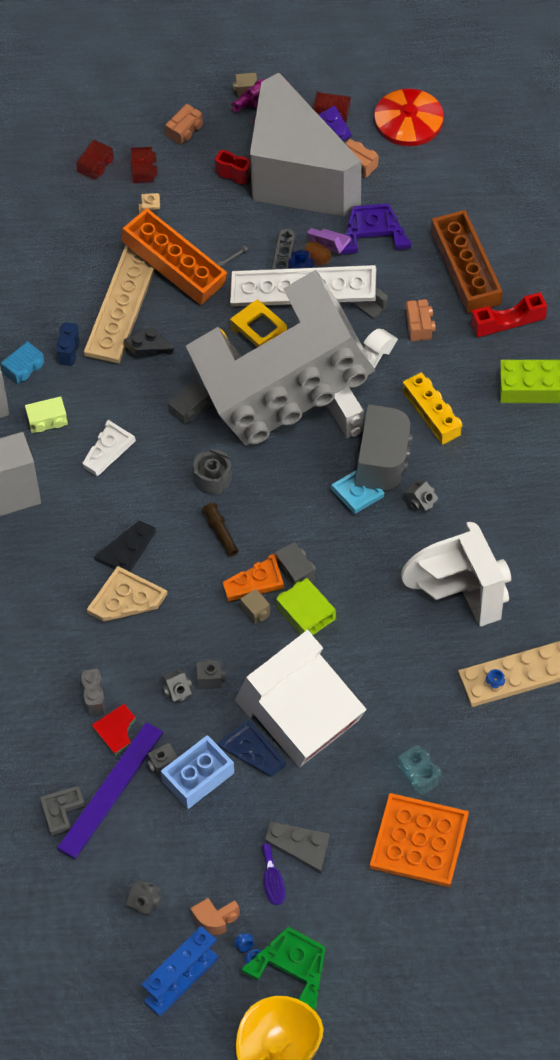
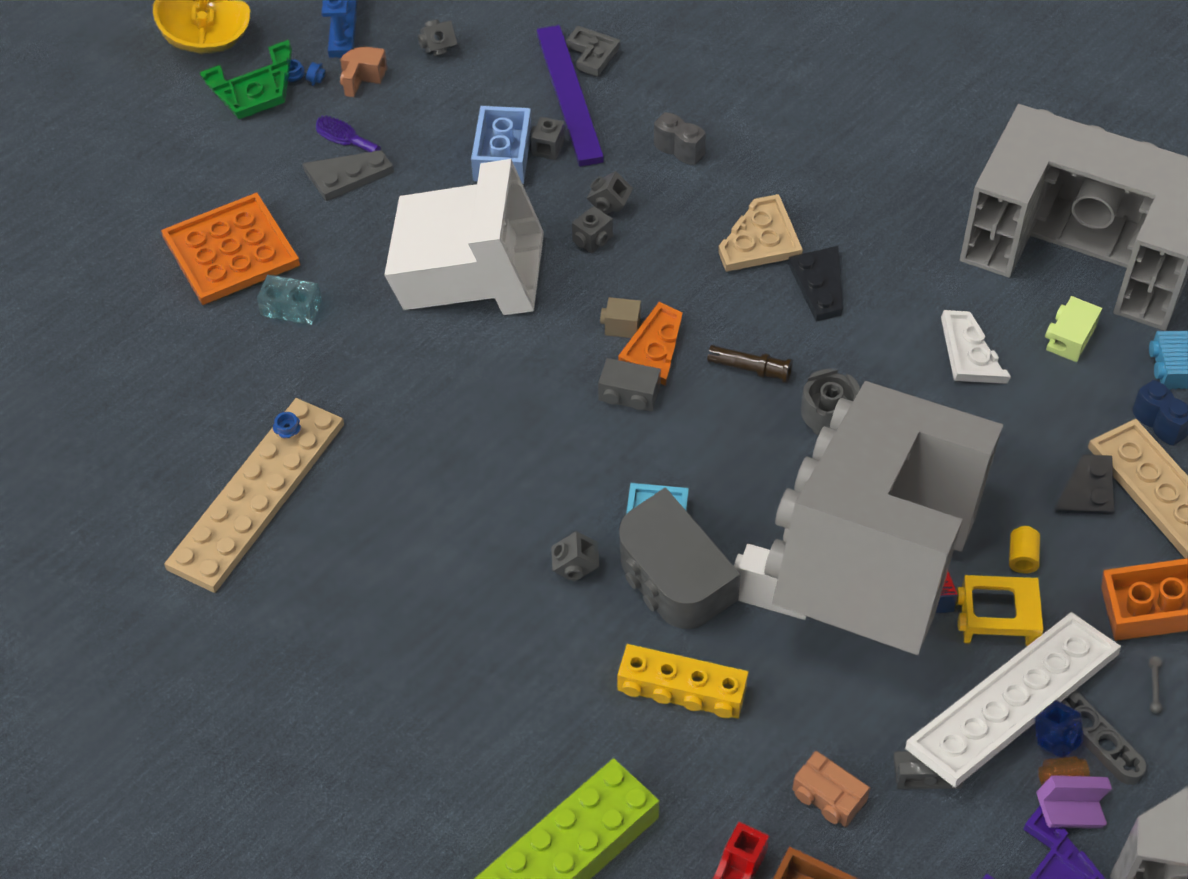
camera: 135 degrees right, 5 degrees down
red tile [92,704,136,756] -> none
lime brick [276,578,336,635] -> none
white brick [363,329,398,369] -> none
white plate [401,522,511,627] -> none

